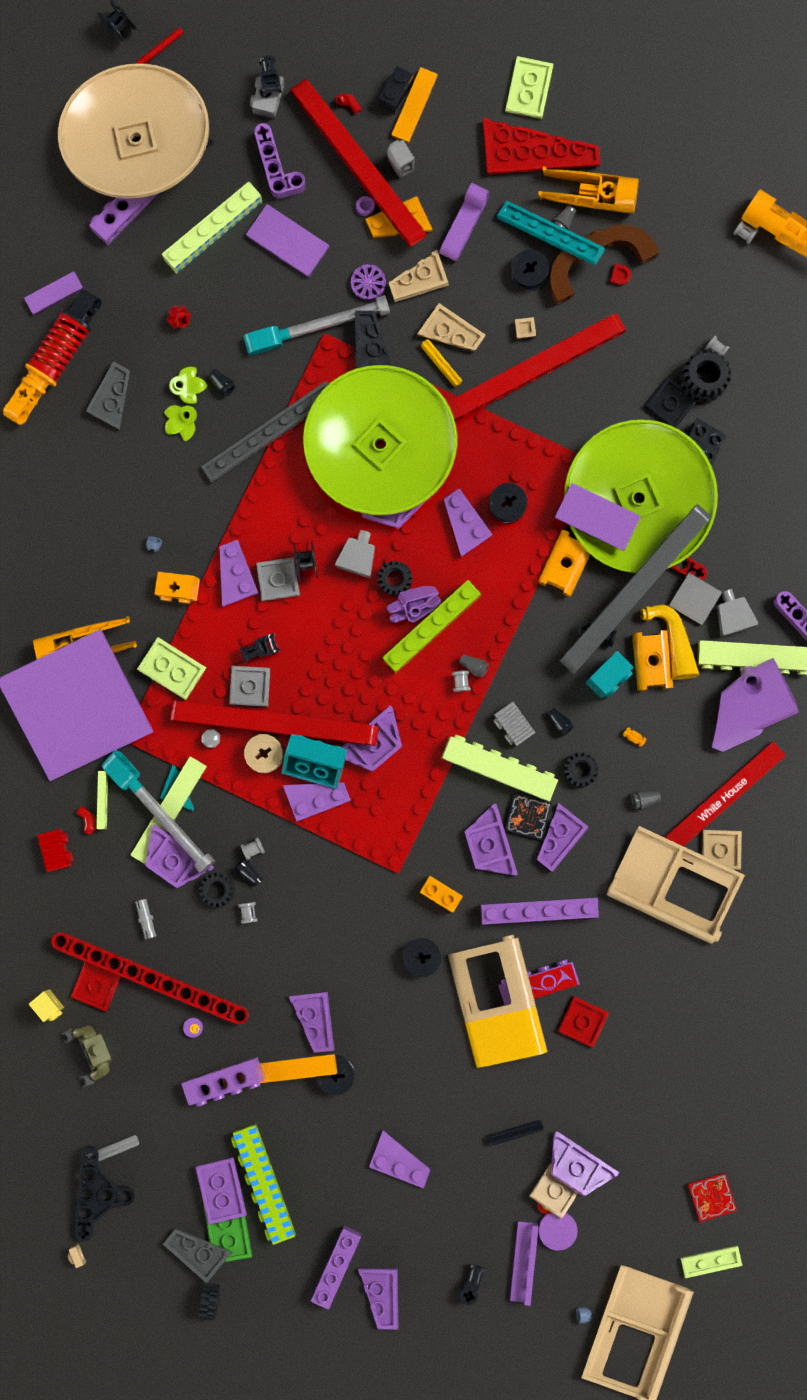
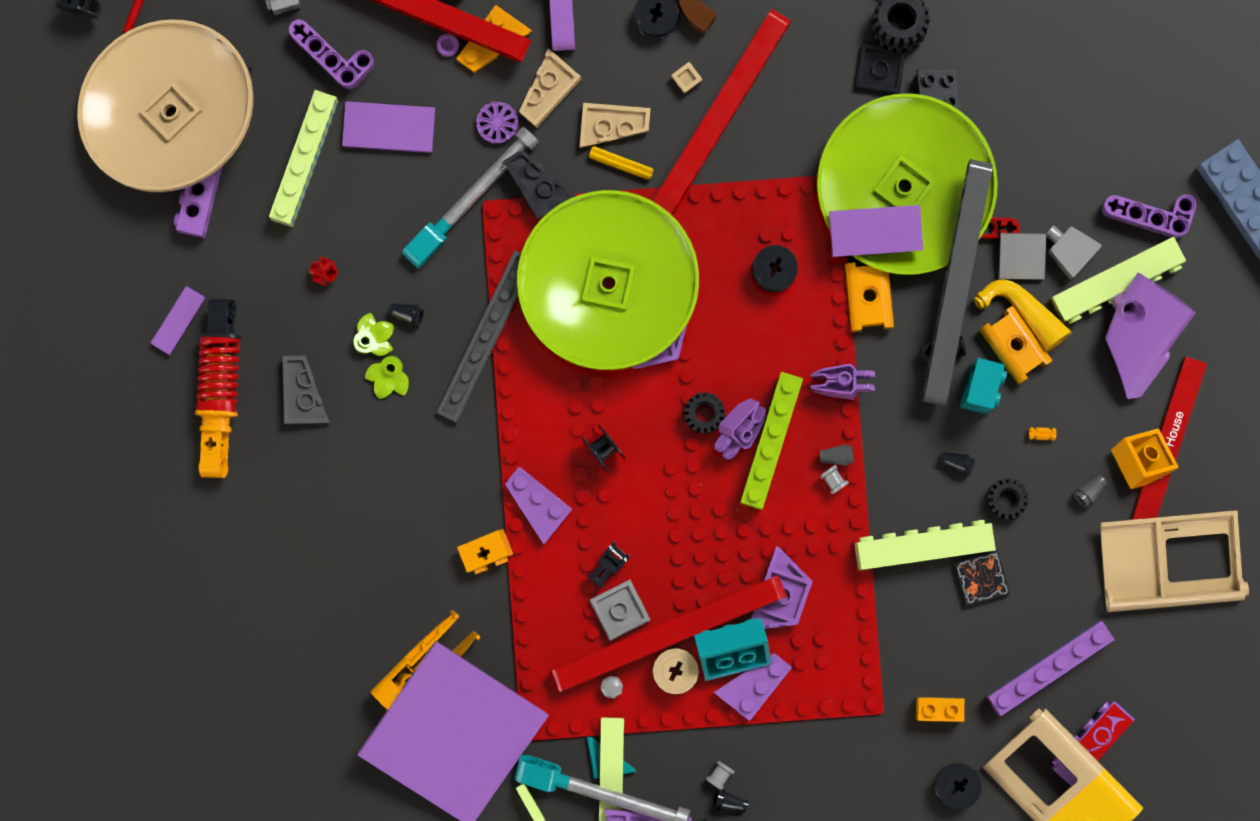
camera: 30 degrees left, 0 degrees up
yellowish green tile [137,637,206,700] -> none
sand blue hinge [146,536,162,552] -> none
light grey tile [256,557,300,601] -> none
light grey torso [335,530,375,578] -> none
medium lavender wing [444,489,492,557] -> none
medium lavender wing [465,804,518,875] -> none
light grey brick [493,702,535,746] -> none
medium lavender wing [537,803,589,872] -> none
red tile [558,996,609,1048] -> none
tan tile [702,830,742,870] -> none
none -> medium lavender hinge [811,364,875,400]
none -> light orange slope [1111,428,1179,489]

